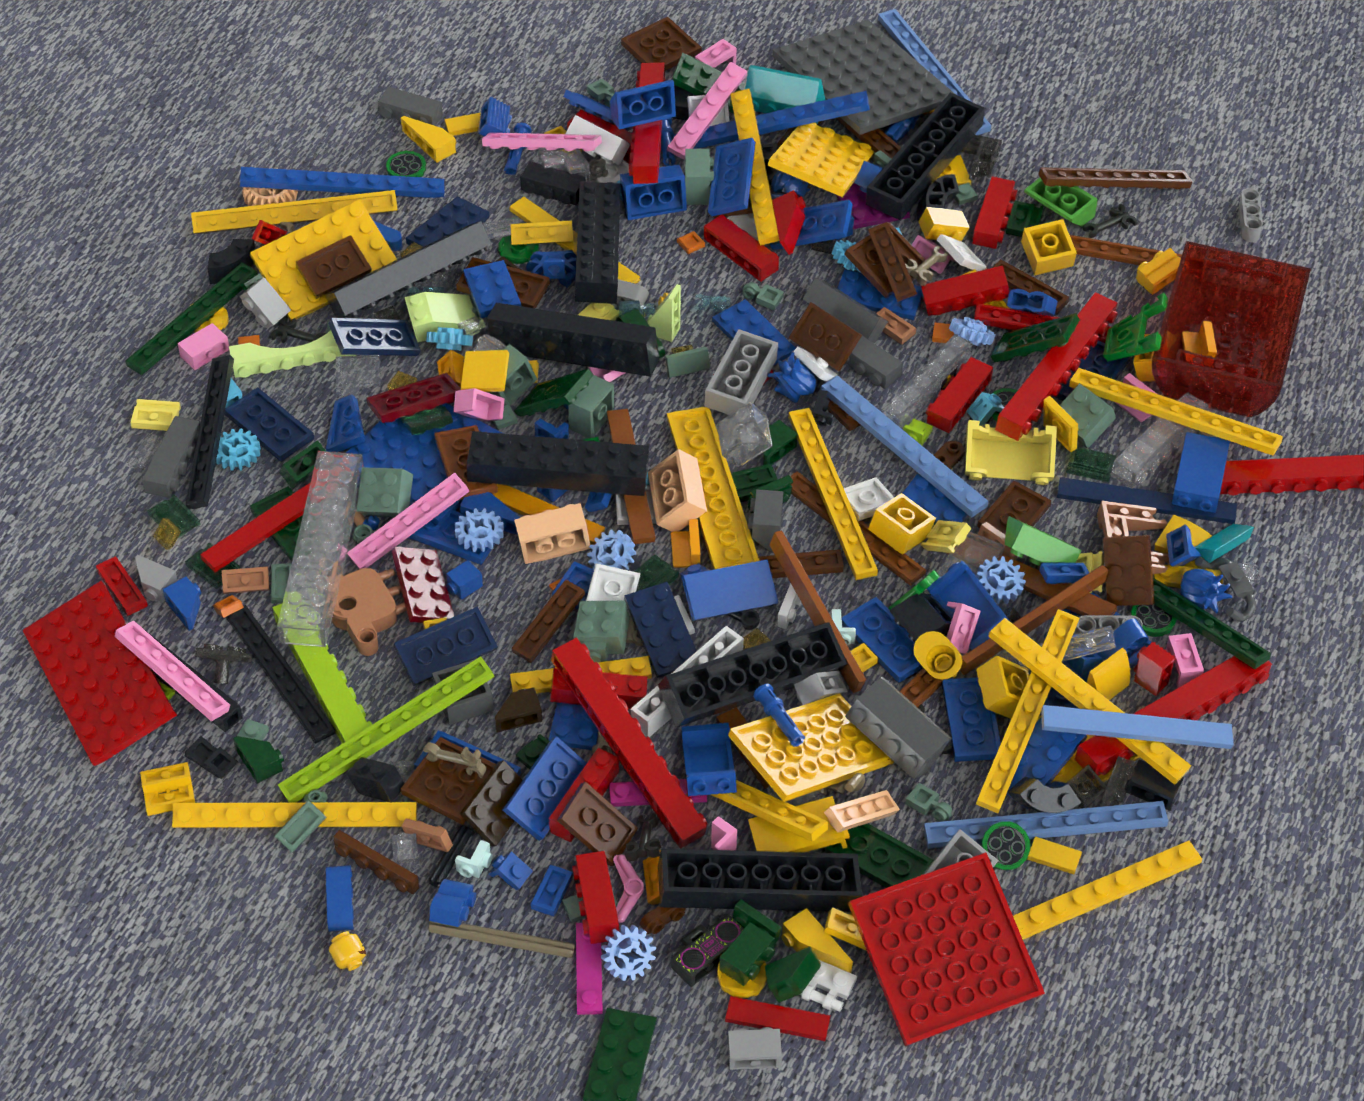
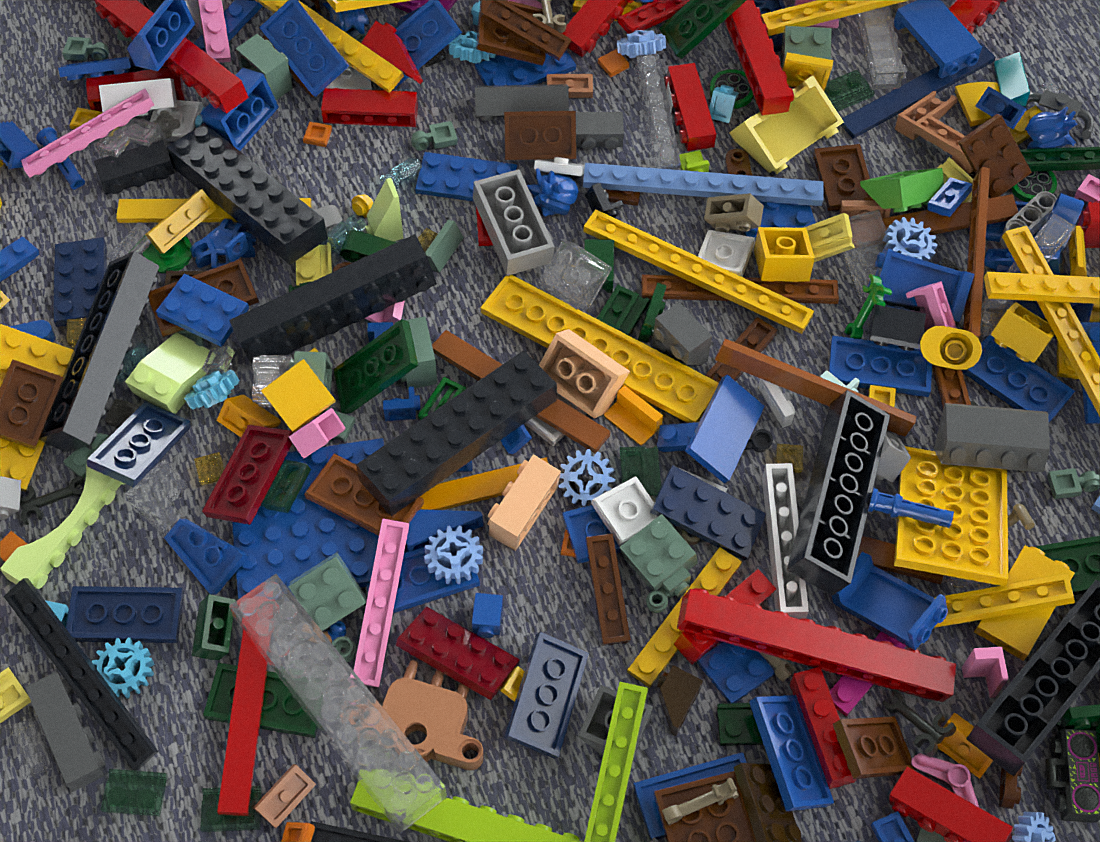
camera: 45 degrees left, 10 degrees up
clear yellow tile [153,518,181,550] -> none
sand green tile [271,563,294,604] -> none
light nougat plate [824,790,900,833] -> none
none -> dark tan brick [704,193,764,233]

